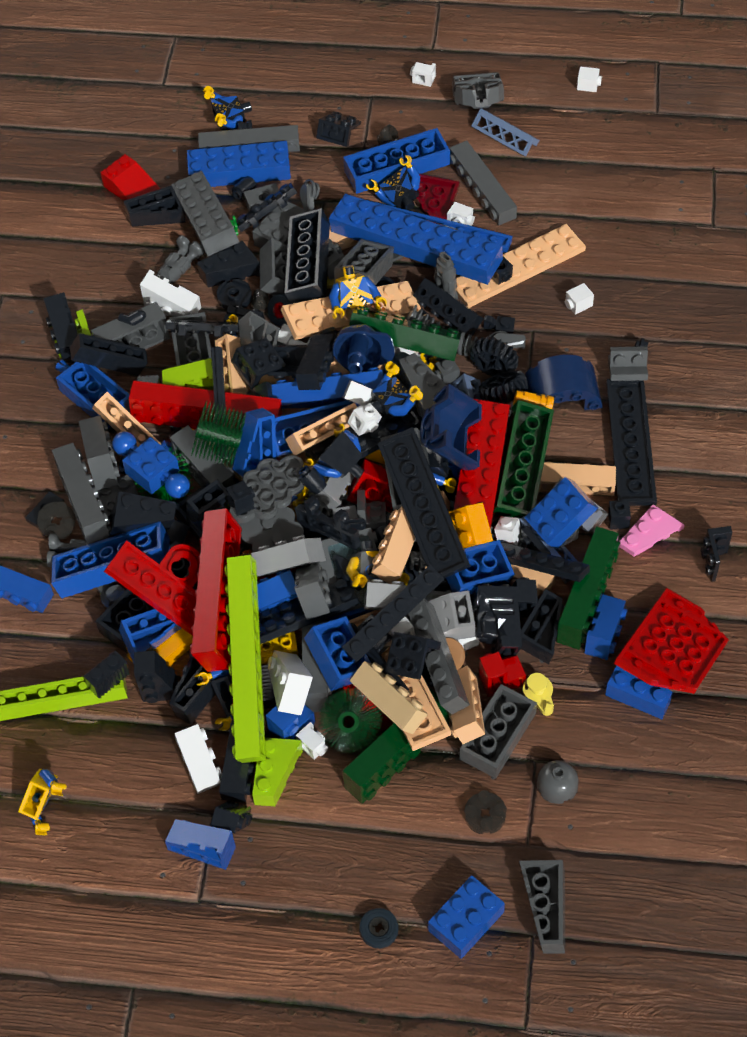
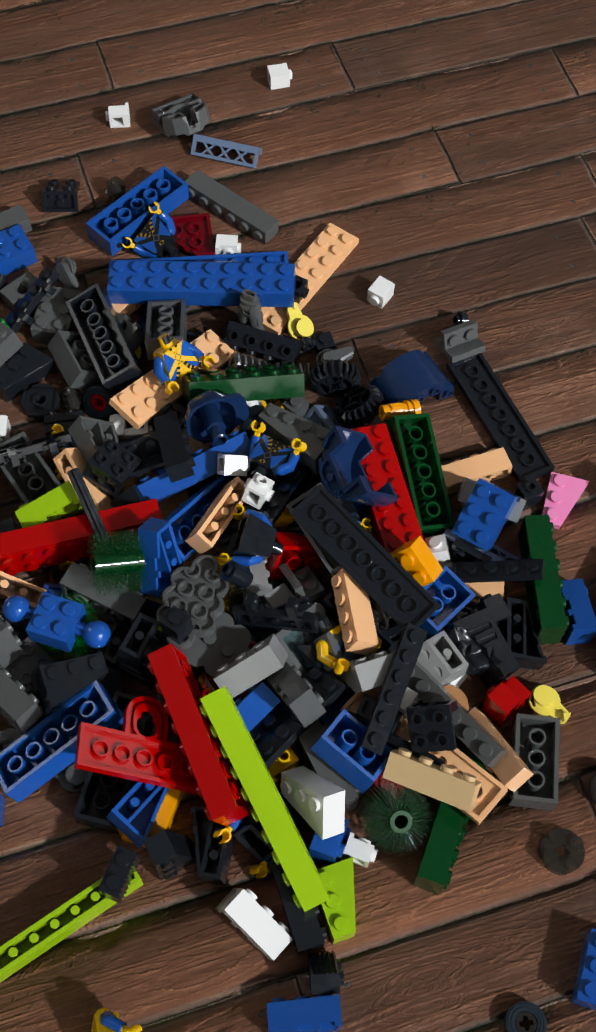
camera: 30 degrees left, 5 degrees up
none -> light yellow piece [286,302,314,341]

